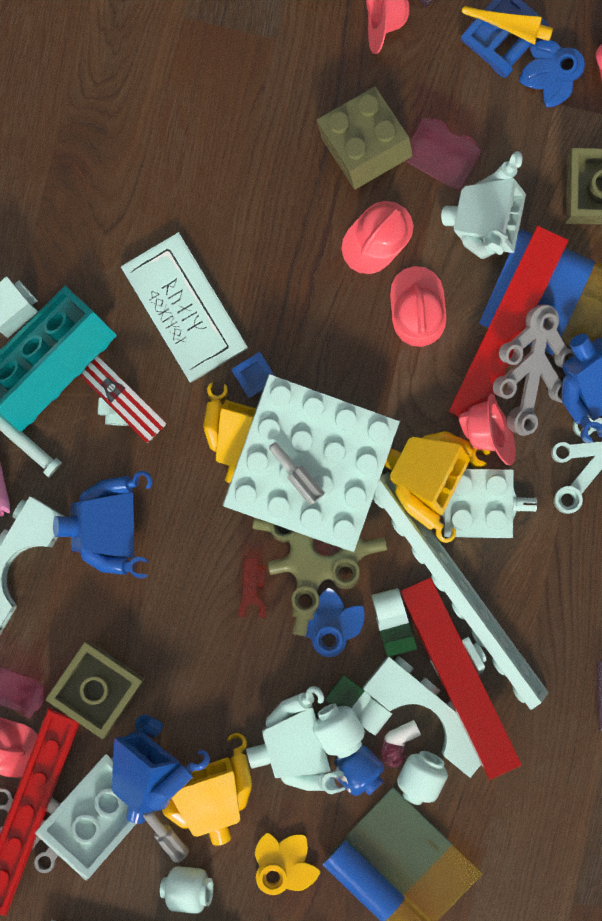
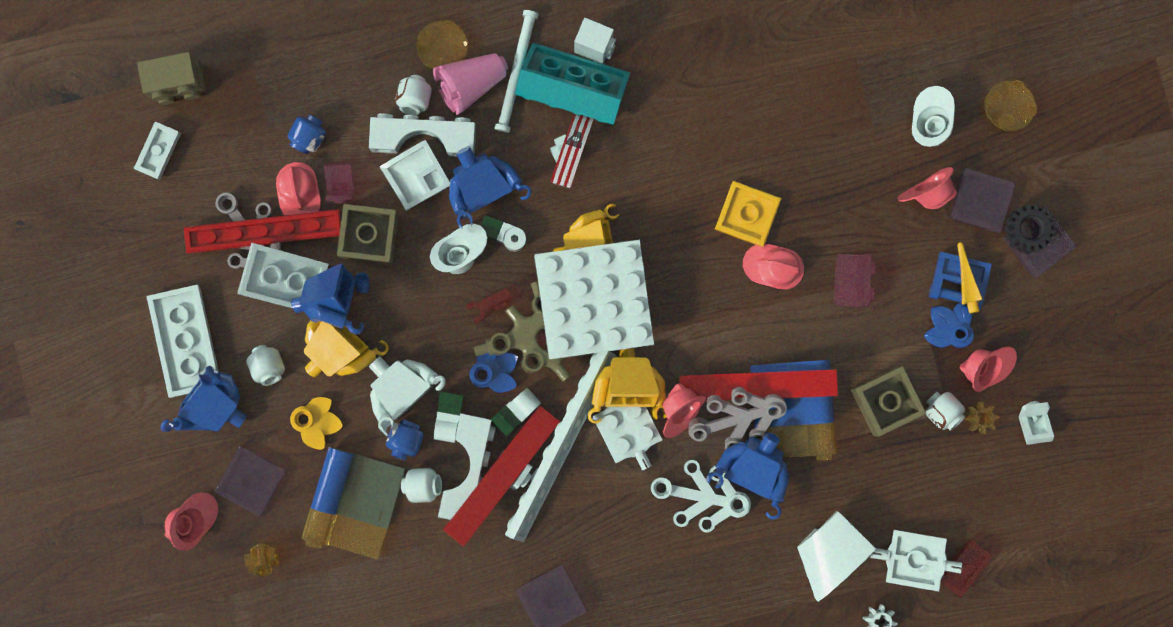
camera: 50 degrees right, 0 degrees up
light aqua tile [121,232,248,383] -> none
light grey axle [143,812,189,862] -> none
blue plate [231,352,275,399] -> none
light grey axle [269,442,325,506] -> none
light aqua head [313,704,365,758] -> none
olive brick [316,87,413,190] -> none
arm [381,720,421,768] -> none
coral piece [390,266,446,347] -> none
light aqua torso [441,151,526,259] -> none
none -> light aqua plate [380,140,450,211]
none -> light aqua piece [430,224,487,274]
none -> light aqua leg [480,215,526,252]
none -> yellow tile [715,181,782,247]

